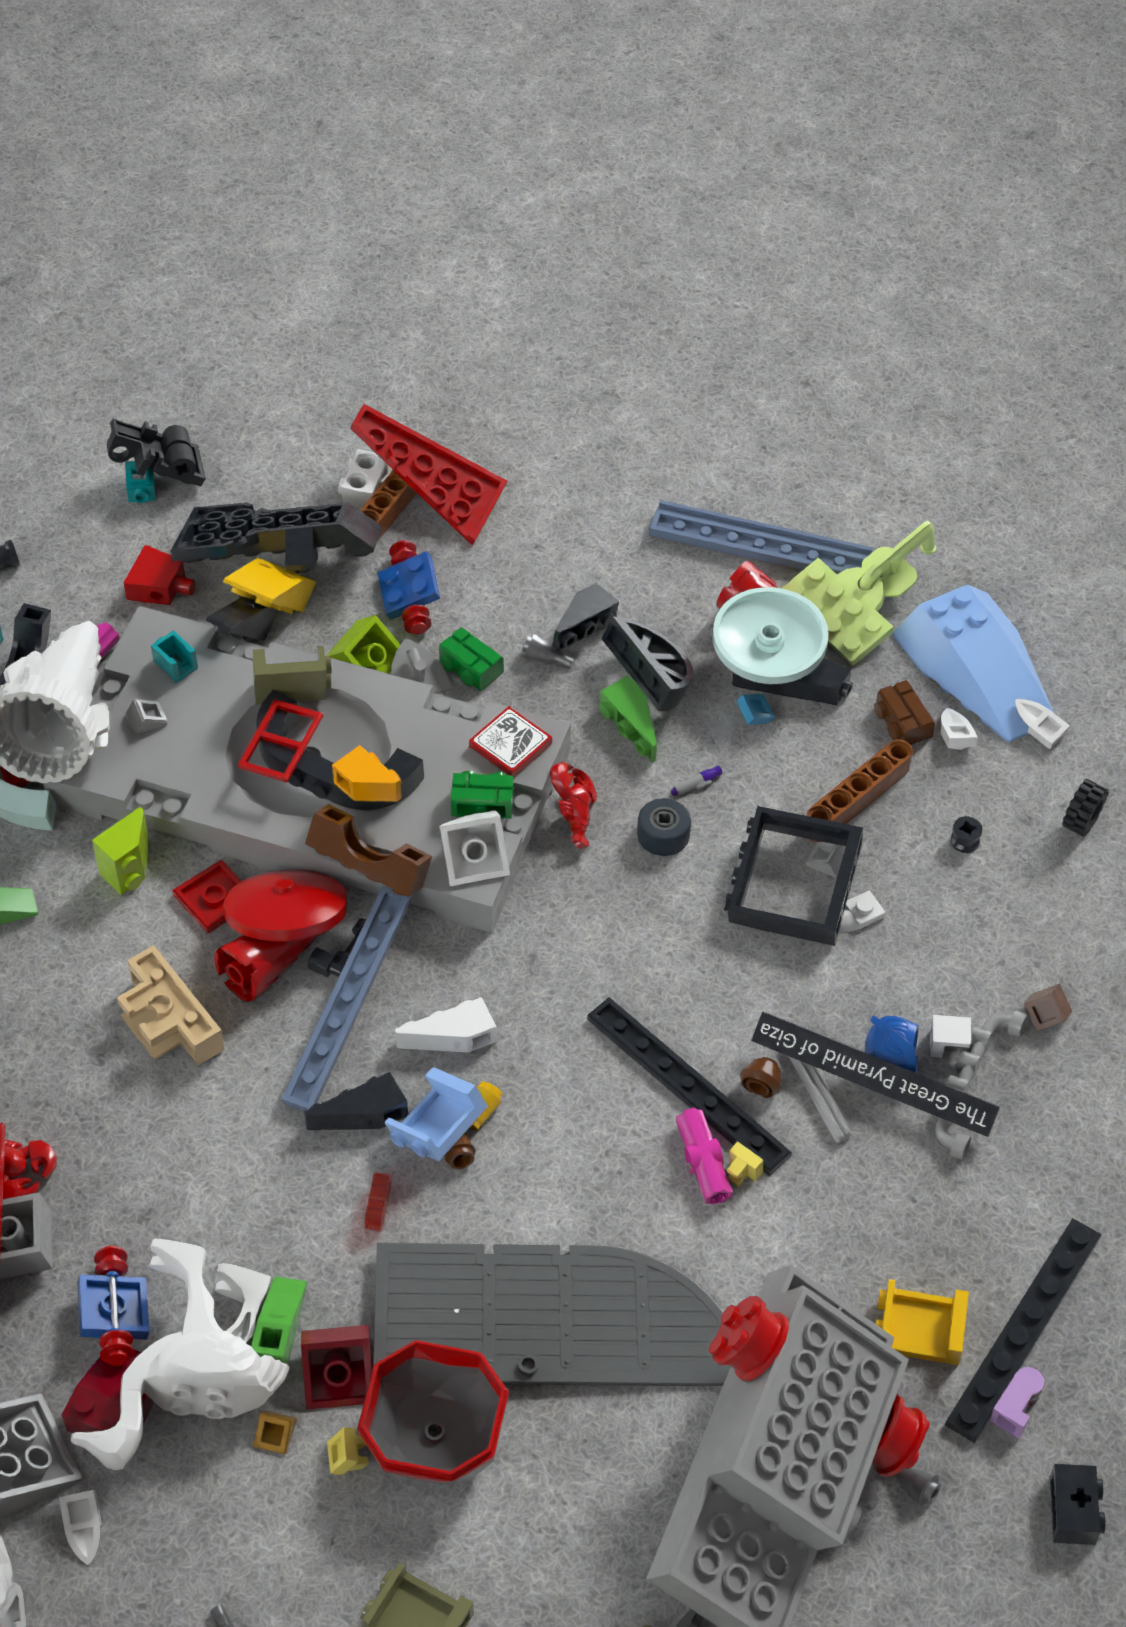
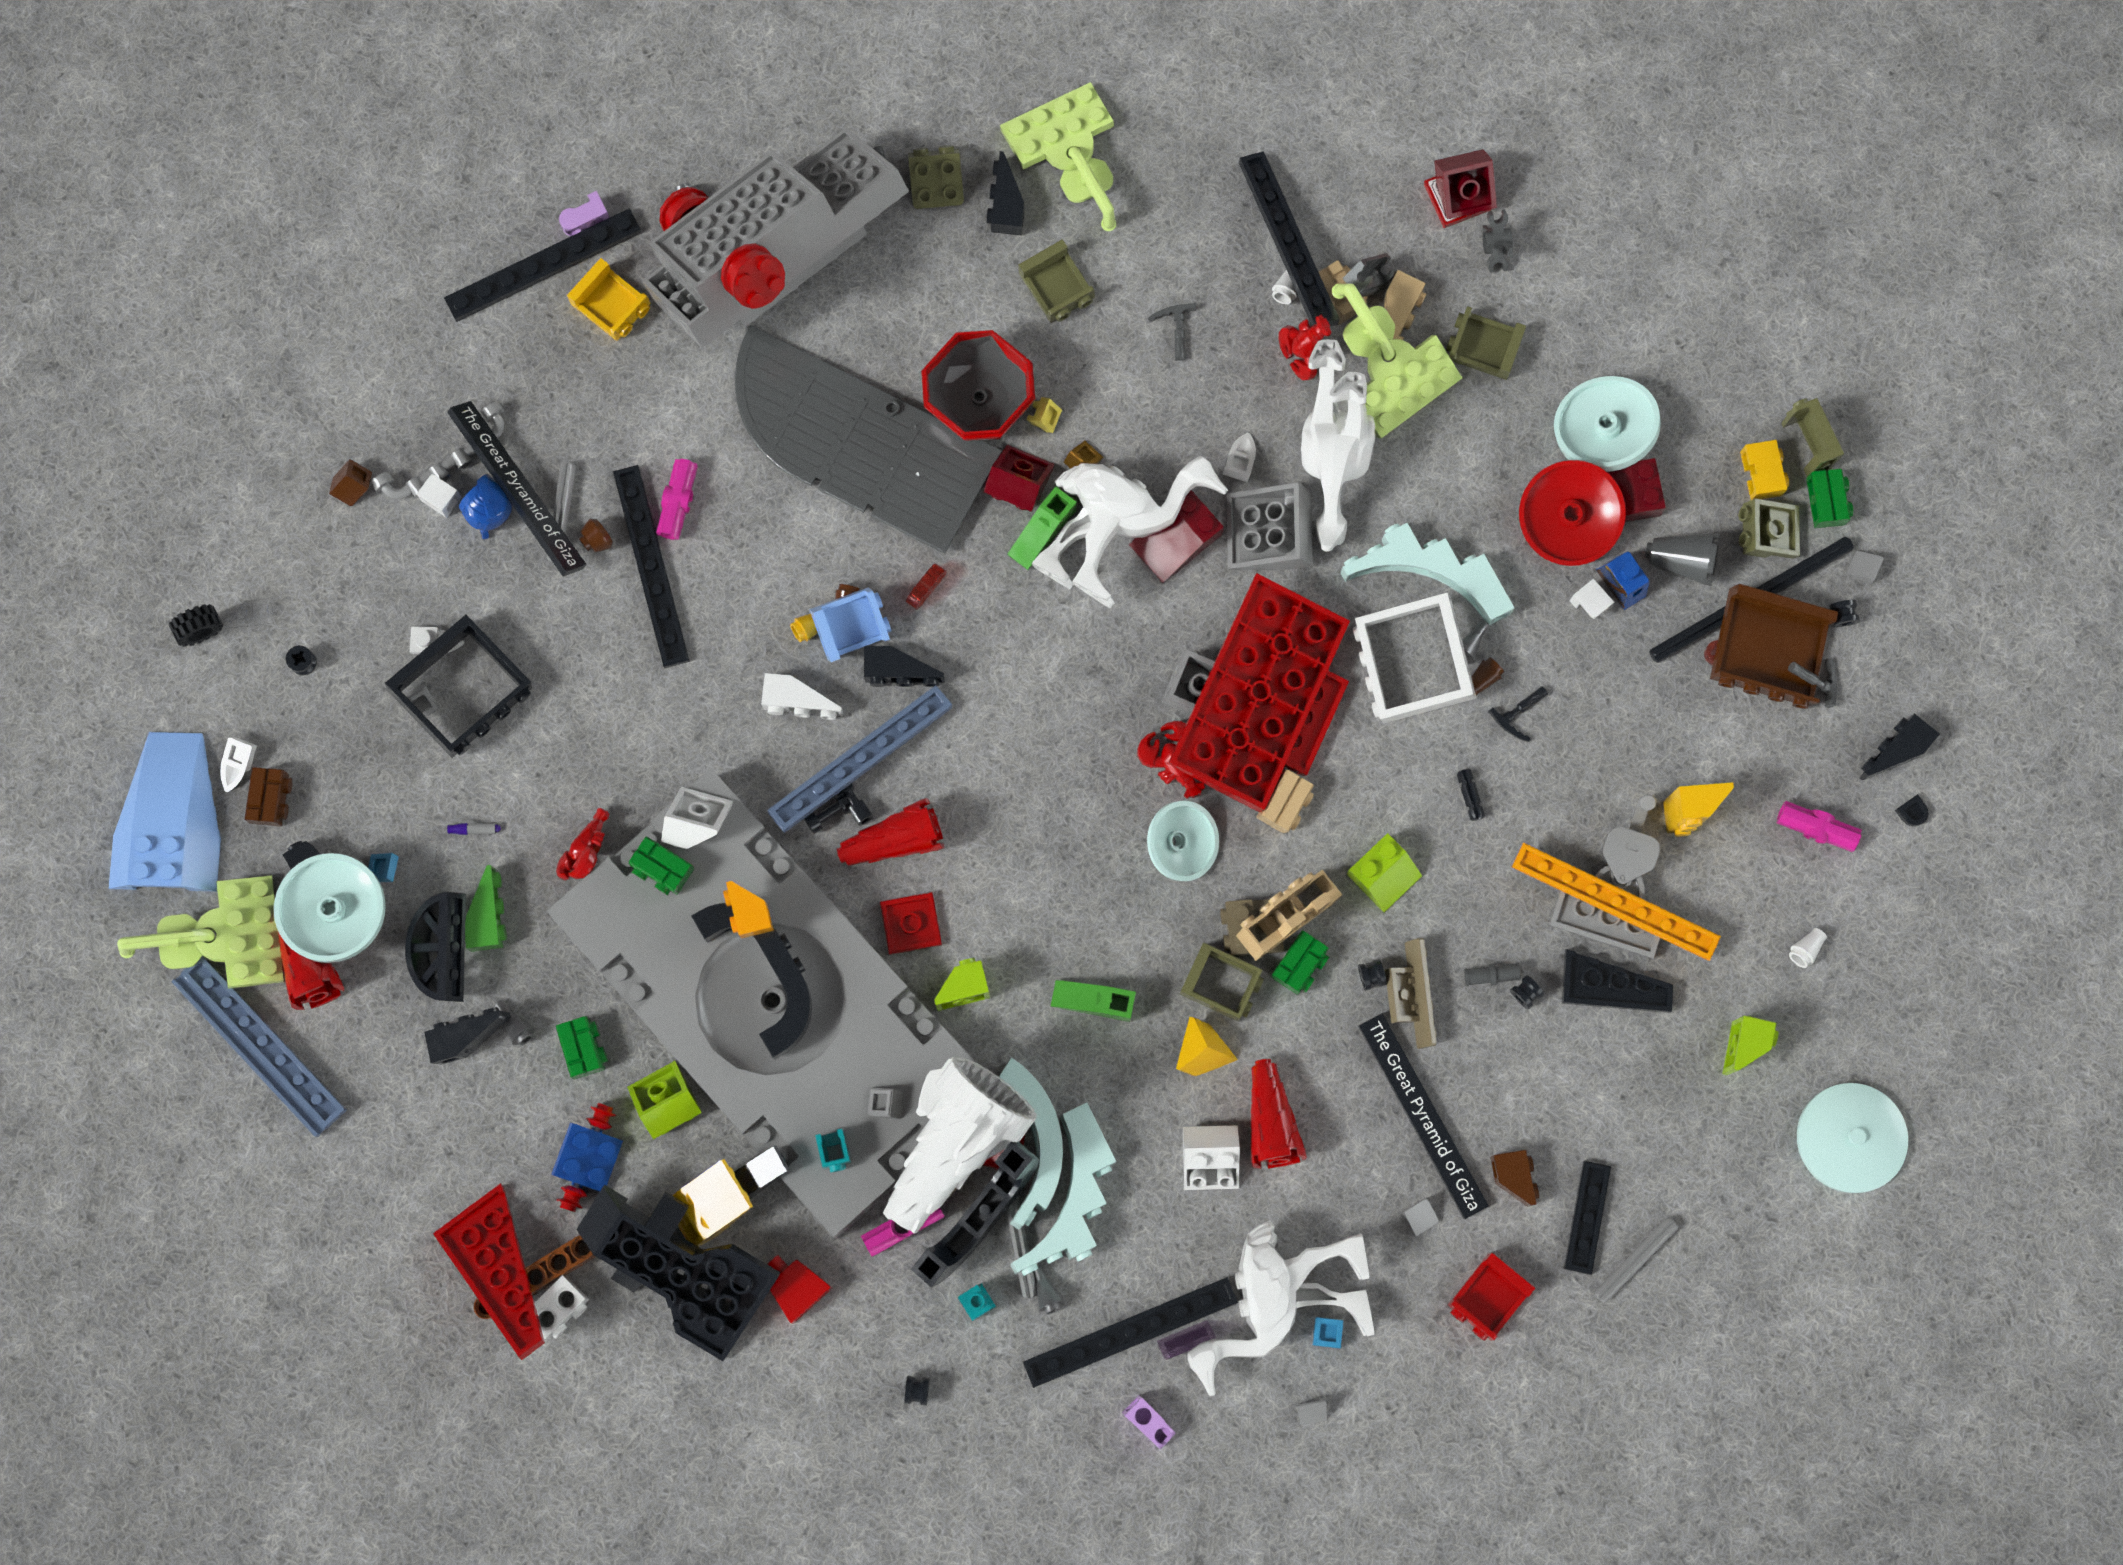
camera: 150 degrees left, 25 degrees up
plate [77,1245,150,1366] -> none
black plate [107,418,206,487] -> none
tan piece [117,945,225,1066] -> none
teal window [125,461,156,503] -> none
red dish [224,870,348,941] -> none
red window [238,699,324,783] -> none
olive panel [253,646,332,705] -> none
reddish brown arch [305,804,433,897] -> none
light grey shield [391,638,452,693] -> none
tile [469,706,552,778] -> none
black wheel [637,798,691,856] -> none
light yellow tile [727,1141,763,1187] -> none
dark orange beam [806,740,913,842] -> none
white plate [1015,699,1070,749] -> none
black brick [1050,1464,1106,1545] -> none

